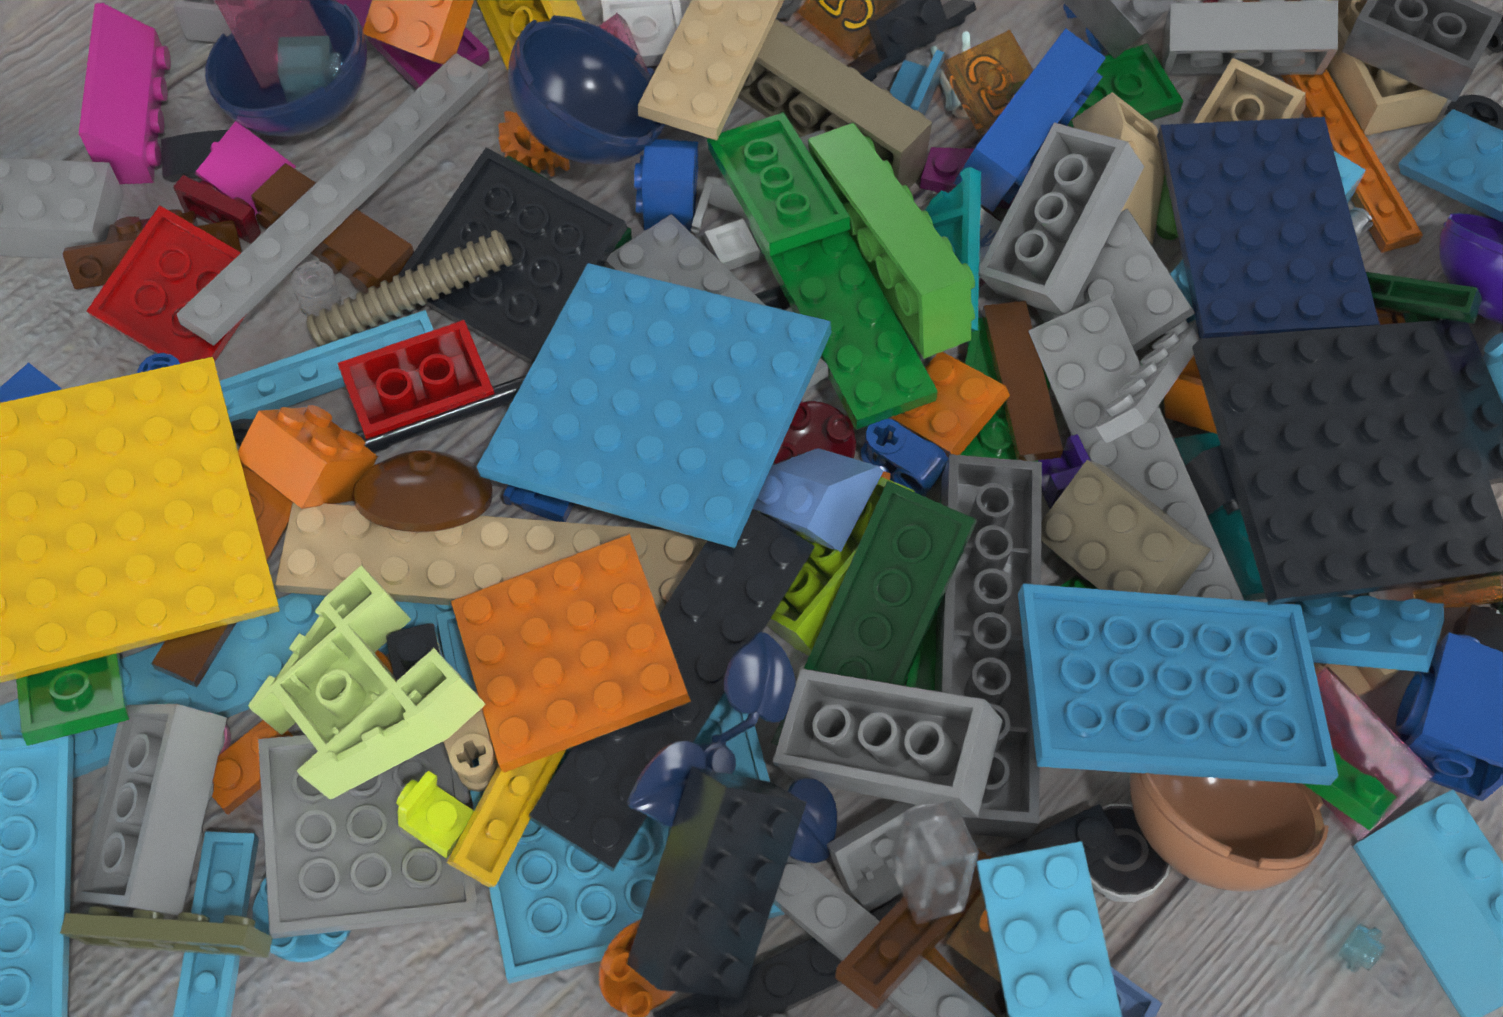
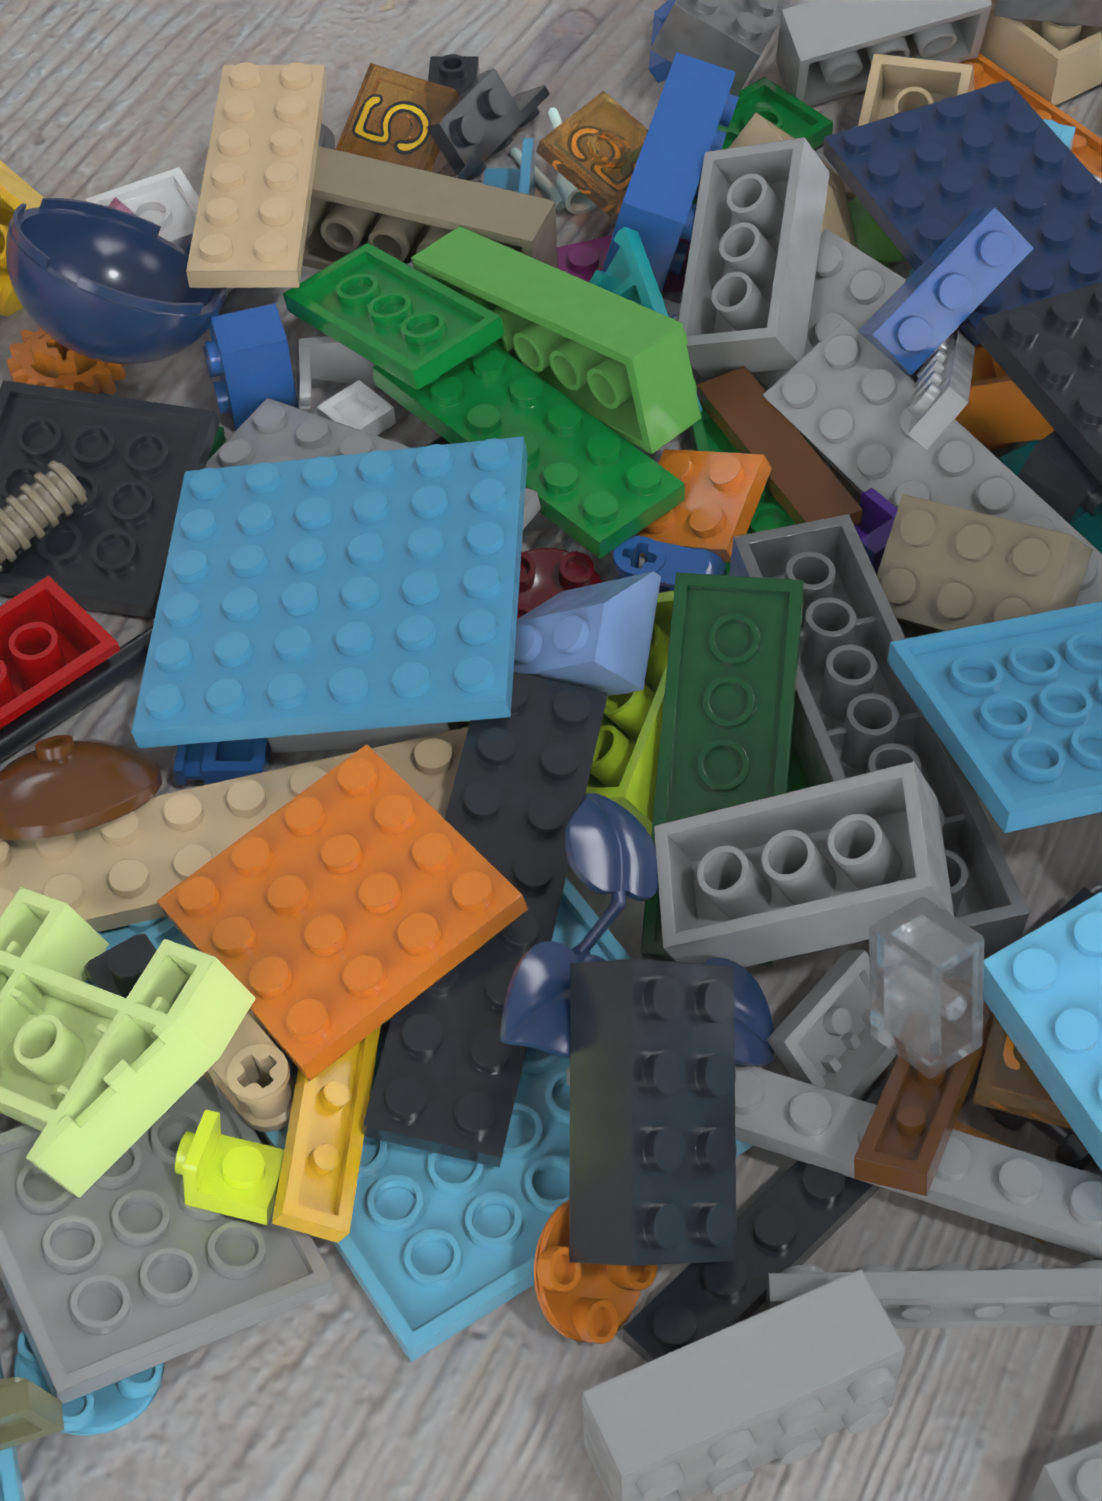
camera: 15 degrees left, 10 degrees down
none -> brick [858,207,1034,375]

